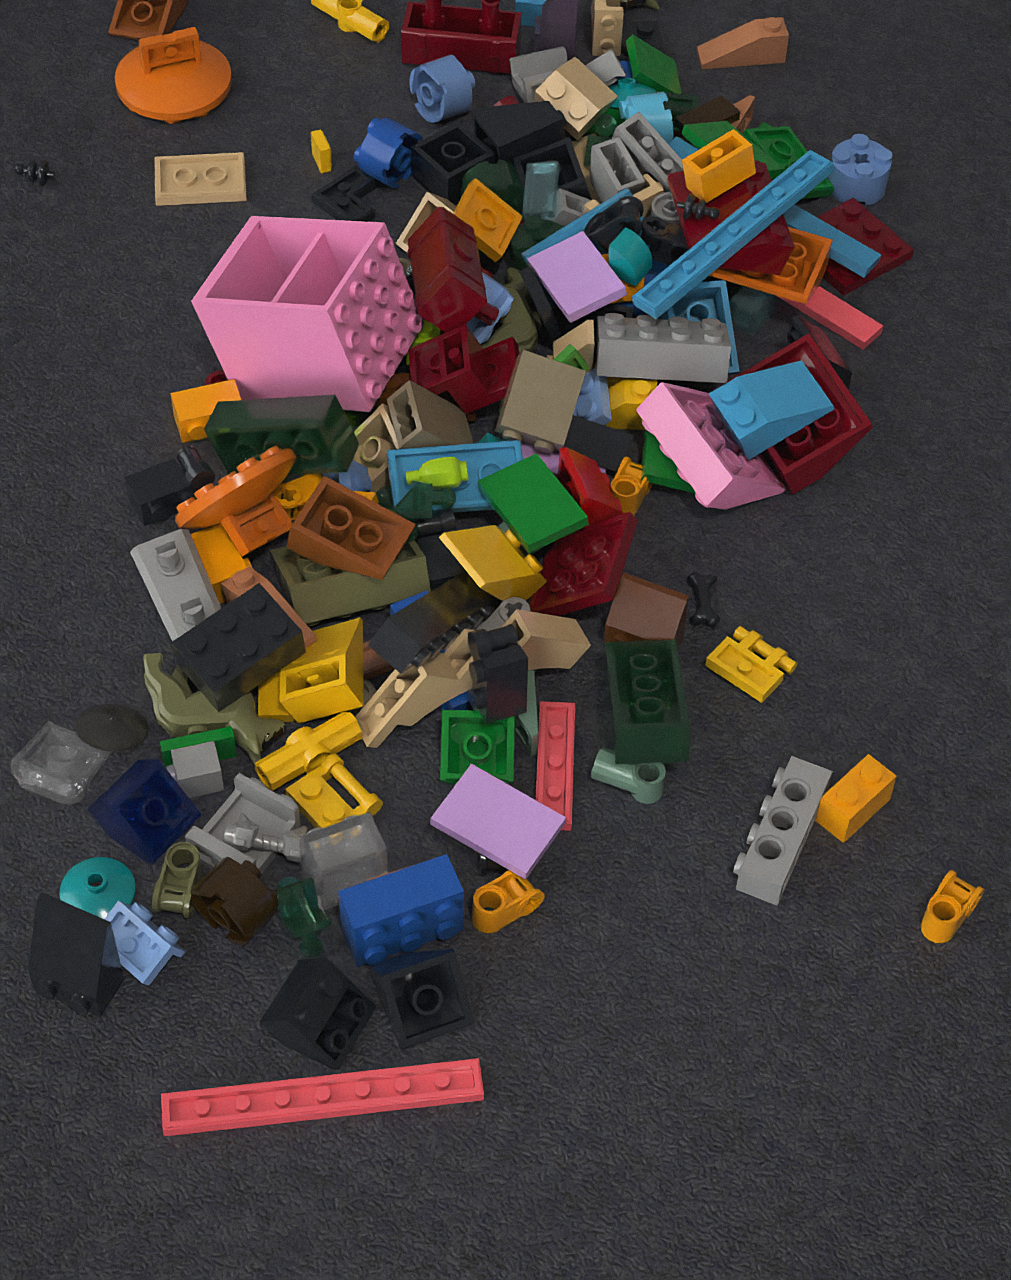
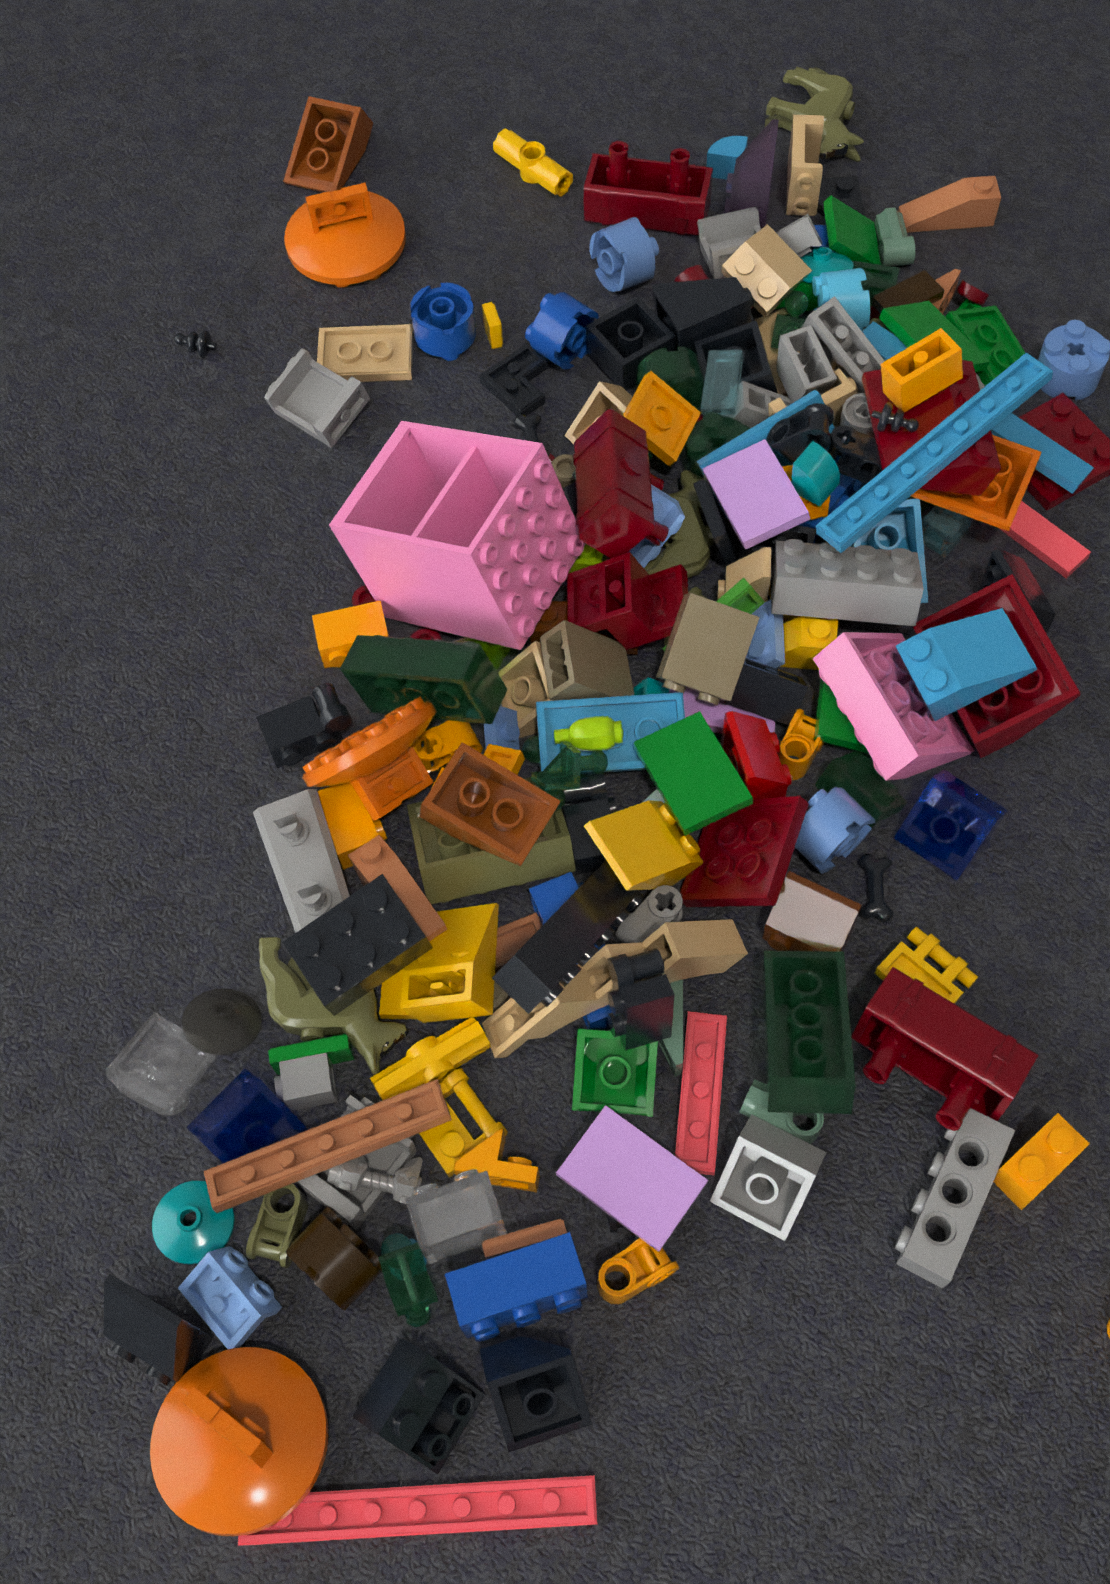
camera: 10 degrees right, 10 degrees up
none -> orange bracket [150,1347,328,1536]
none -> nougat tile [204,1079,452,1213]
none -> light grey panel [264,348,370,448]
none -> blue brick [411,282,477,361]
none -> light orange slope [453,1129,540,1192]
none -> light grey slope [710,1114,827,1241]
none -> medium blue brick [795,787,875,874]
none -> clear green bracket [816,751,908,833]
none -> dark red piece [851,967,1038,1131]
none -> sand green piece [875,208,915,268]
none -> clear blue slope [894,769,1008,880]
none -> dark red tile [956,280,989,306]

